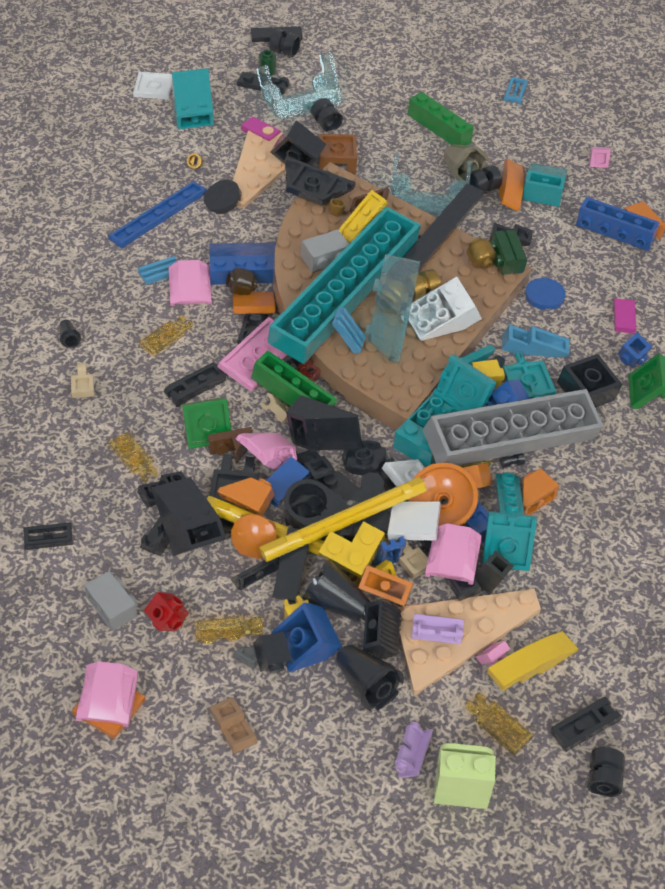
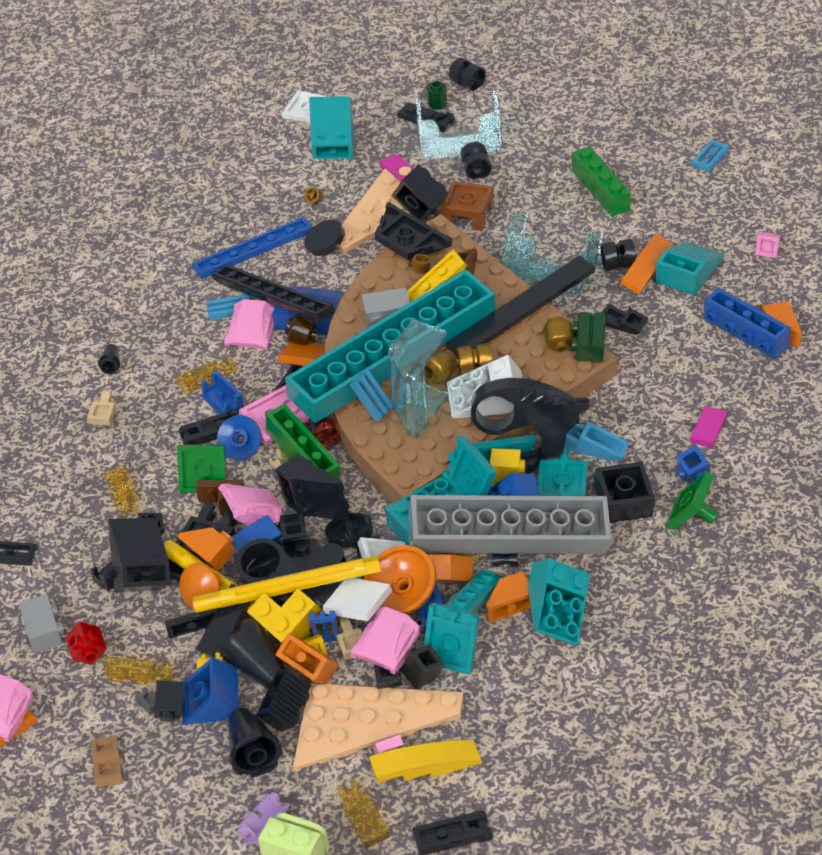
camera: 25 degrees right, 5 degrees down
black tile [250,26,303,42] -> none
lavender hinge [411,614,464,644] -> none
dark tan cone [443,144,489,186] -> none
blue tile [525,278,566,310] -> none
none -> blue hinge [201,370,244,414]
none -> black tile [212,264,335,323]
none -> blue dish [217,415,261,461]
none -> black animal [471,378,590,458]
none -> teal slope [528,558,590,646]

